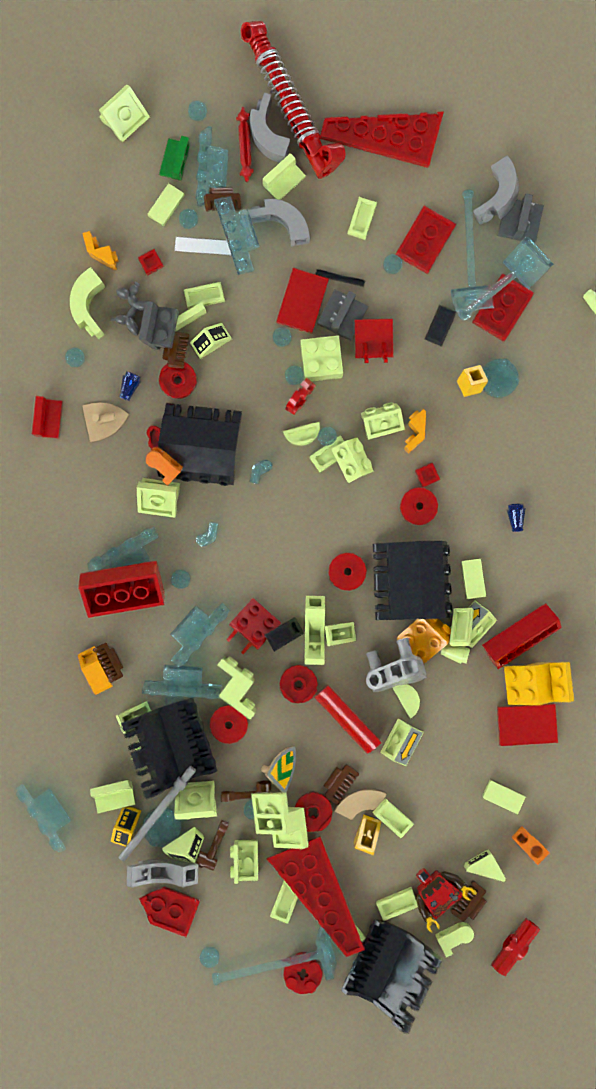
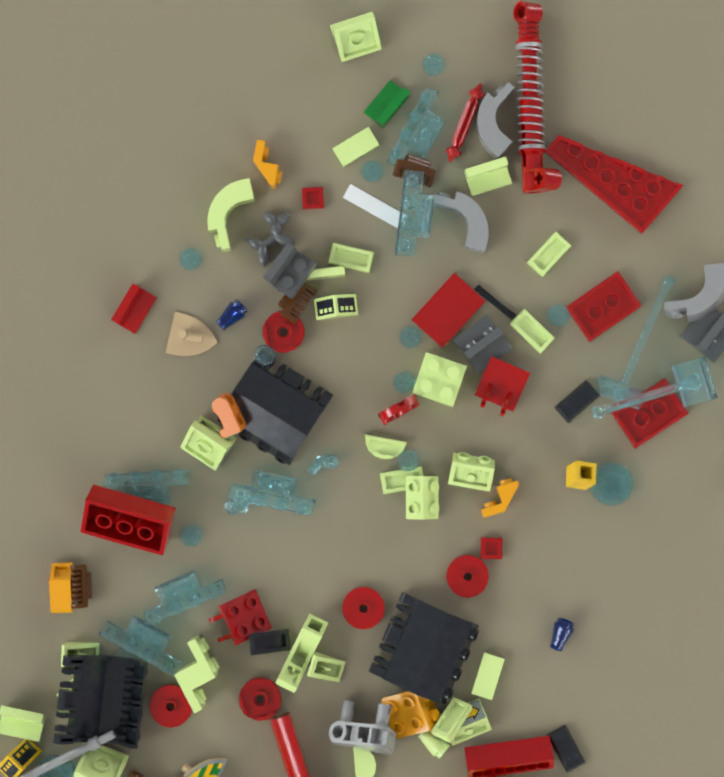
camera: 30 degrees right, 0 degrees up
red tile [147,426,160,449] -> none
none -> clear light blue bracket [227,470,316,515]
none -> clear light blue piece [254,345,276,365]
none -> yellowish green tile [509,309,555,354]
none -> black tile [547,725,586,773]

